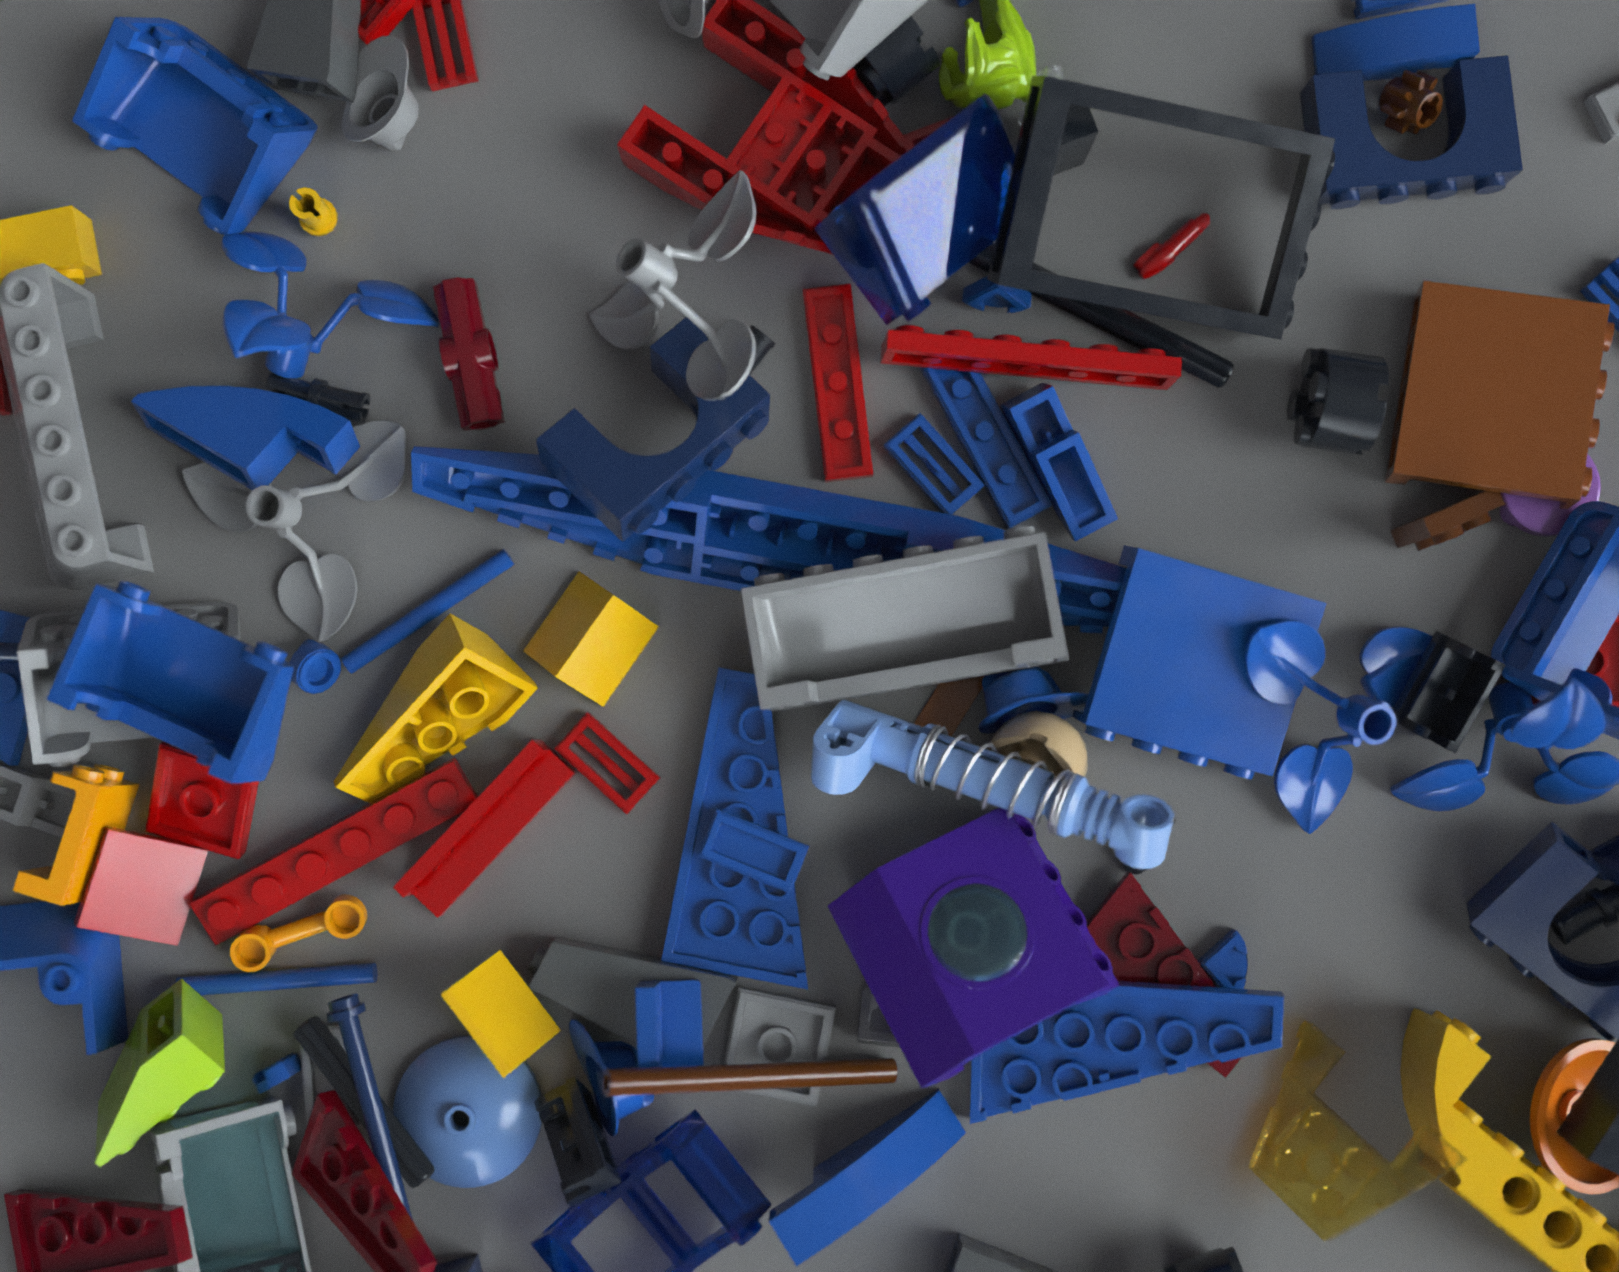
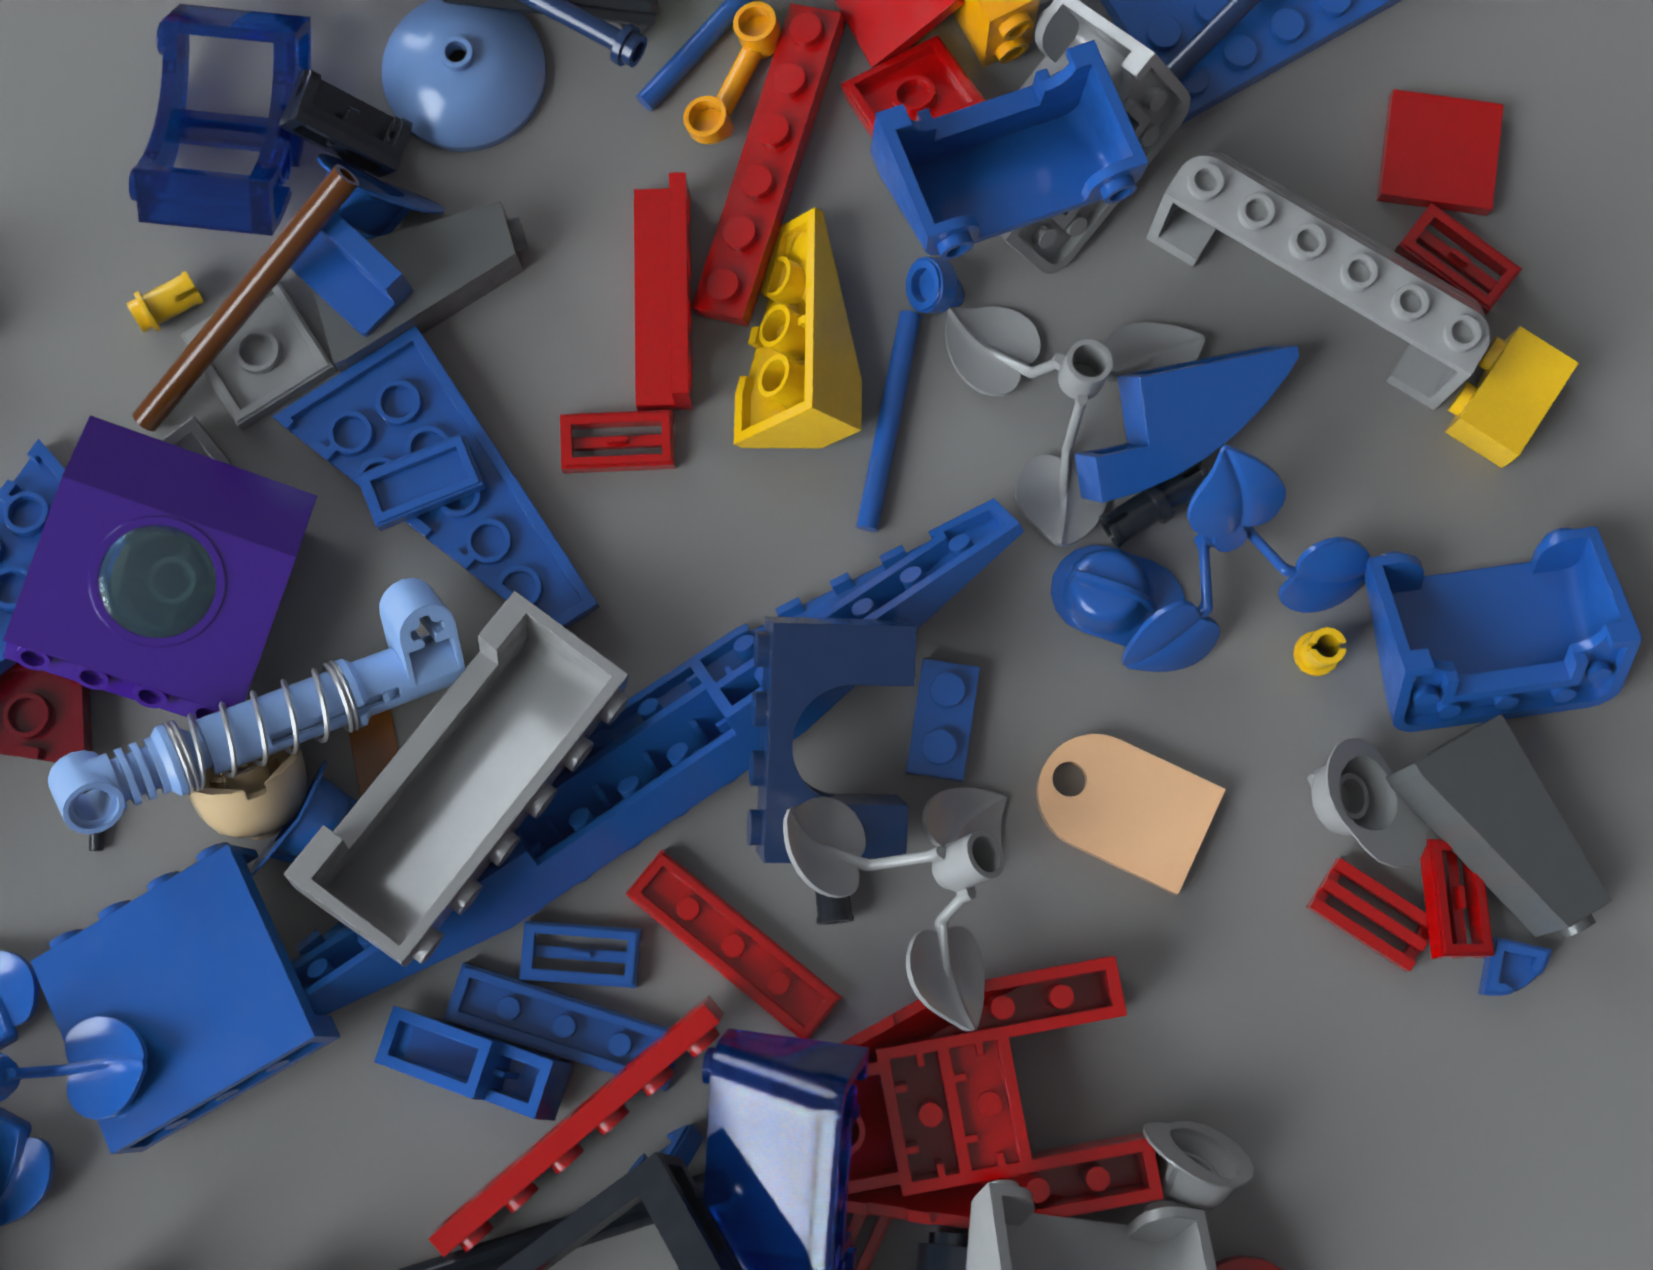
camera: 135 degrees right, 5 degrees down
dark red piece [433,277,505,431] -> none
yellow slope [441,950,561,1078] -> none
yellow slope [523,571,659,707] -> none
blue slope [769,1088,966,1267] -> none
none -> yellow pin [126,271,204,333]
none -> blue plate [906,659,980,782]
none -> light nougat tile [1036,734,1226,895]
none -> blue piece [1050,545,1185,647]

